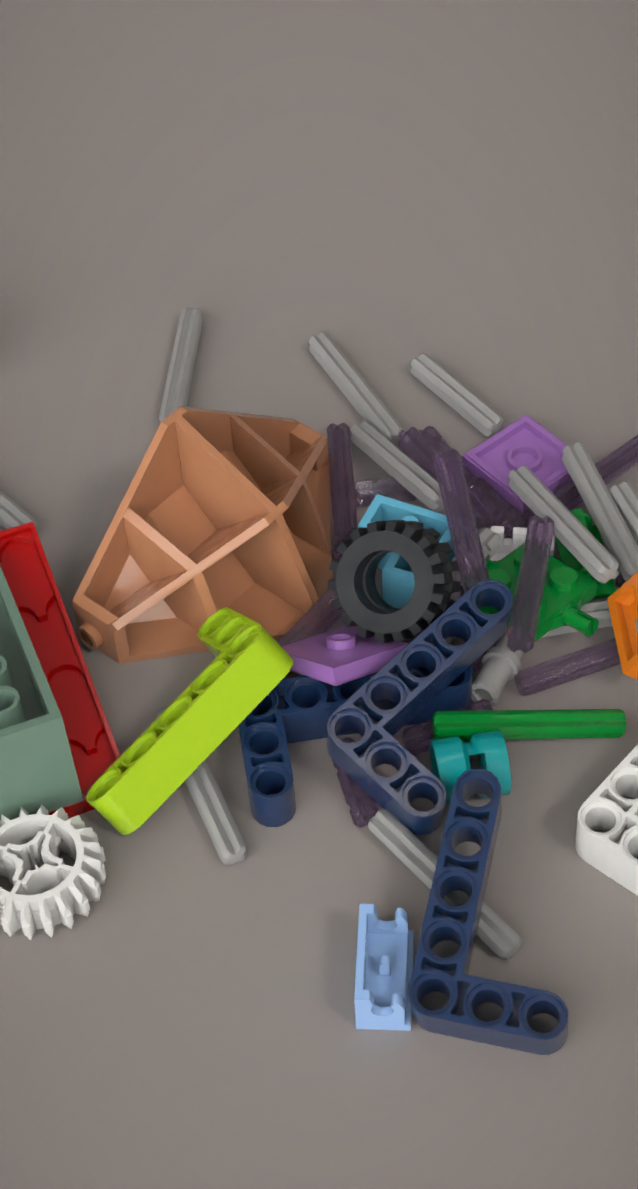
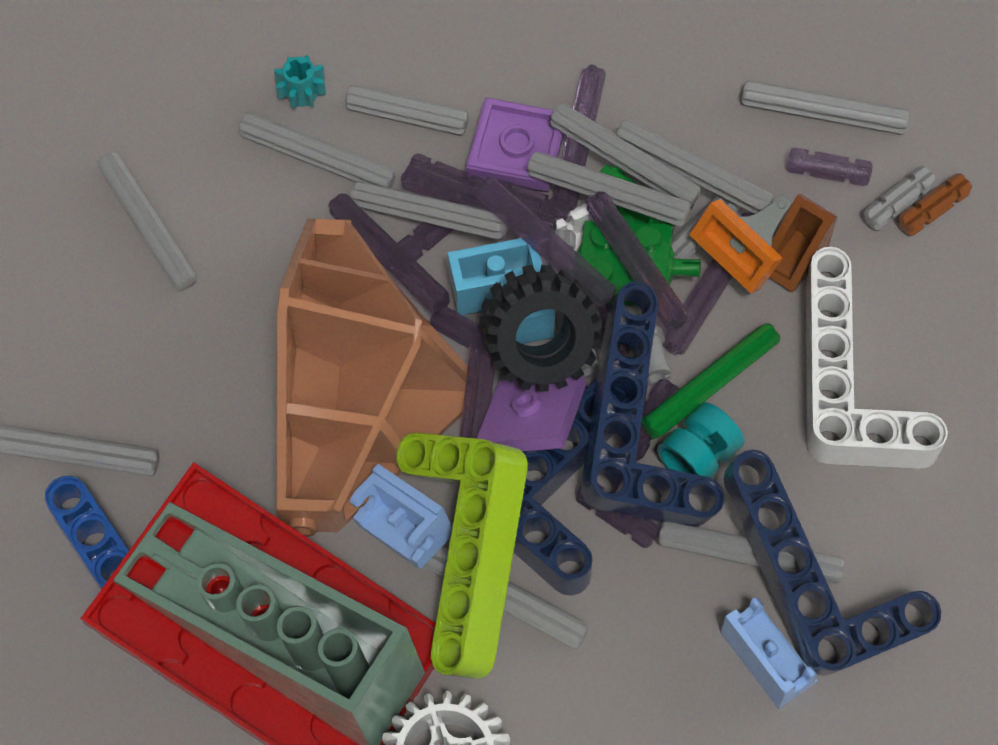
camera: 40 degrees left, 15 degrees up
none -> teal gear [274,55,326,109]
none -> light blue hinge [350,464,452,569]

